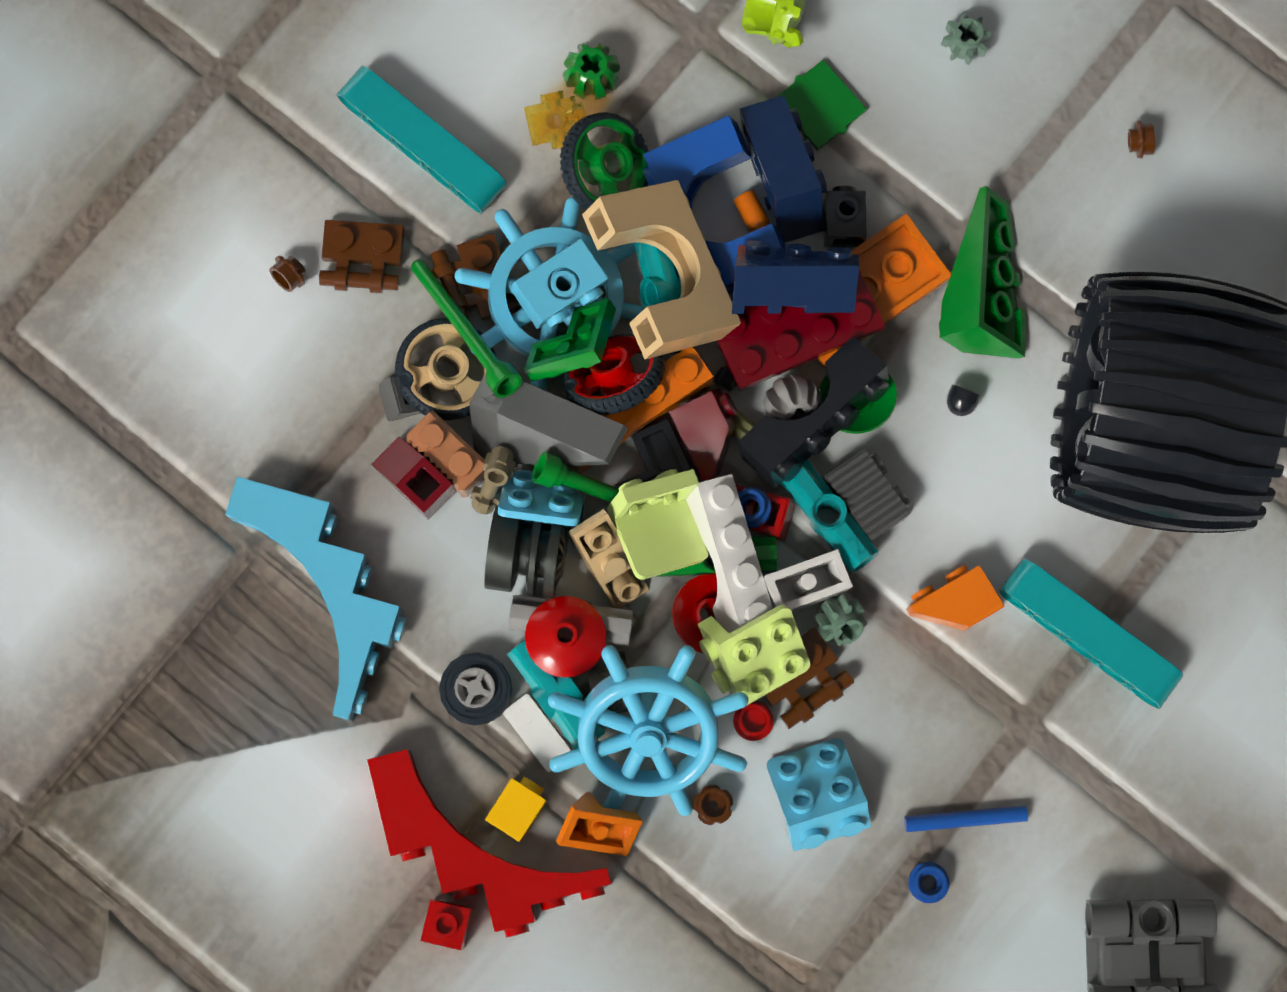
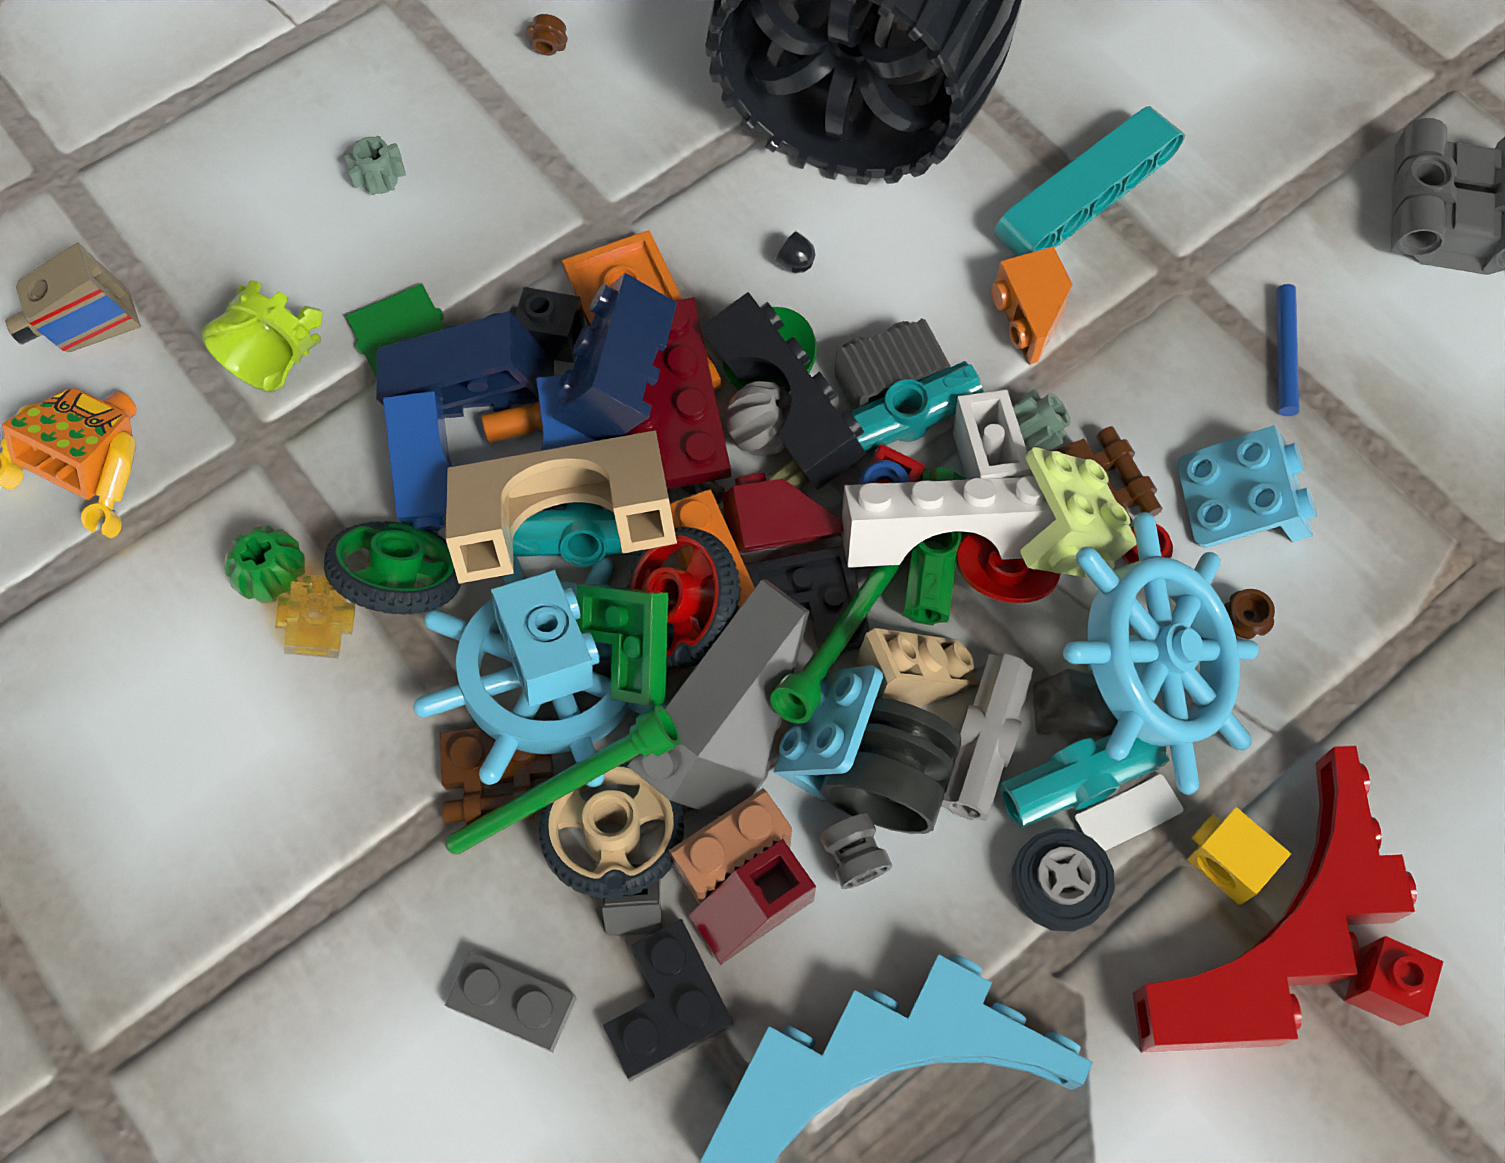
camera: 75 degrees left, 15 degrees down
reddish brown plate [269,256,306,292] -> none
reddish brown plate [319,220,405,294] -> none
teal beam [336,65,507,214] -> none
dark tan bar [470,446,516,514] -> none
red dish [525,596,606,678] -> none
orange slope [556,792,643,856] -> none
yellowish green bracket [607,469,708,580] -> none
blue plate [908,862,950,903] -> none
green wedge [939,186,1026,359] -> none
none -> dark grey plate [445,951,577,1053]
none -> black plate [603,919,734,1081]
none -> dark grey wheel [819,813,893,889]

